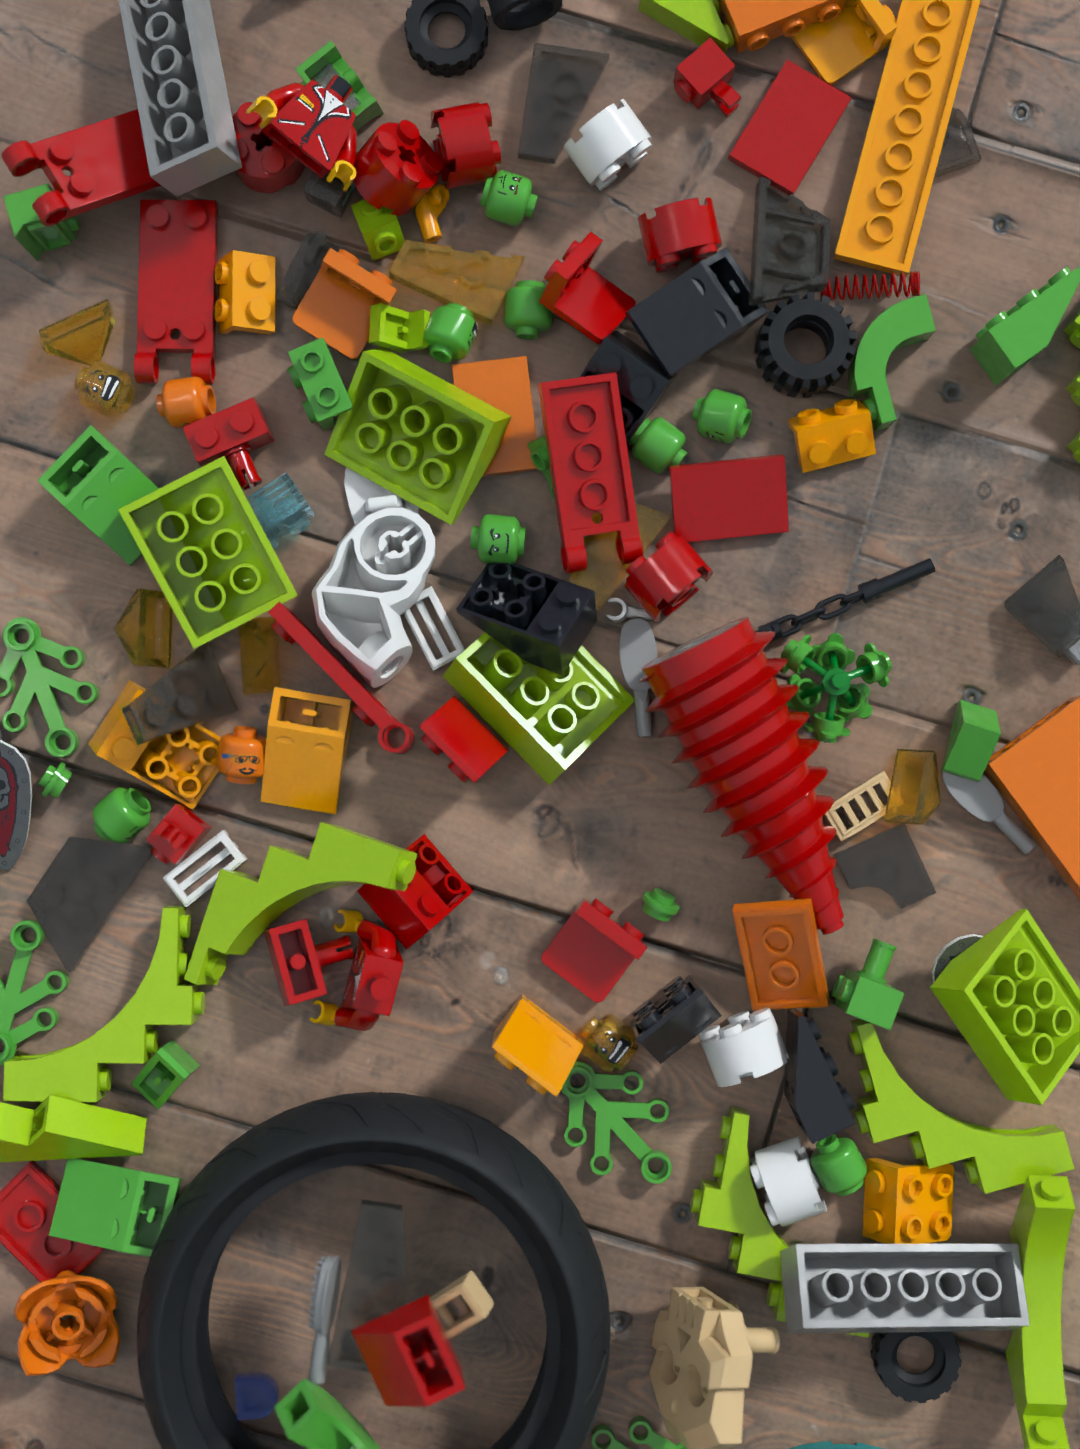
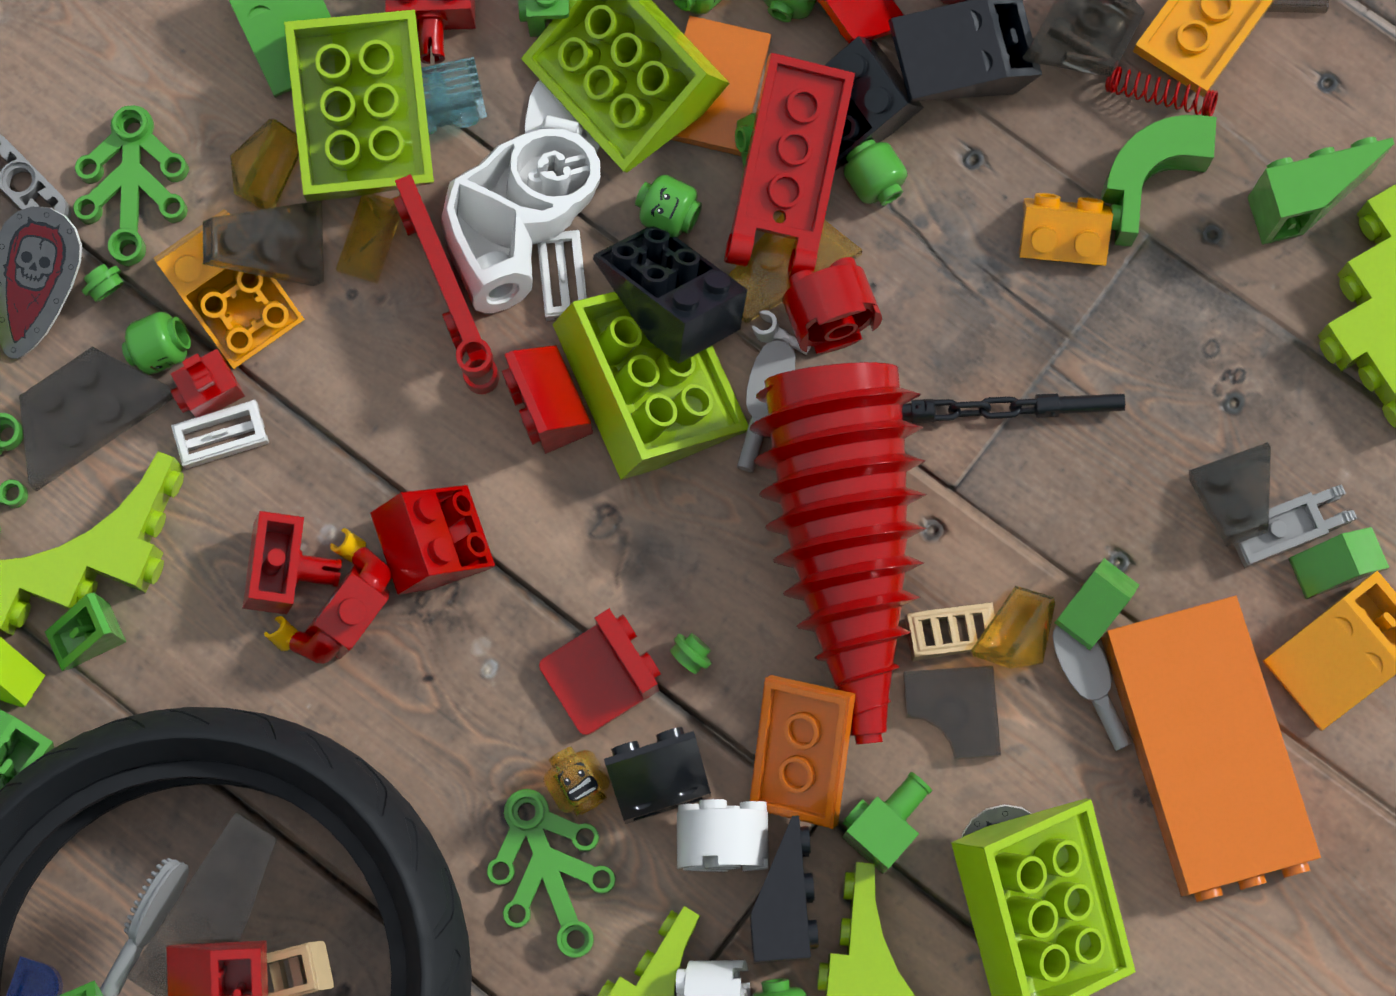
camera: 25 degrees right, 10 degrees down
lime arch [184,822,418,985] -> none
orange head [218,726,266,784] -> none
light orange slope [261,687,356,814] -> none
light orange slope [492,994,583,1096] -> none
red tile [669,454,789,542] -> none
bright green head [692,389,752,444] -> none
black tyre [755,293,857,398] -> none
bright green plant [780,633,892,743] -> none

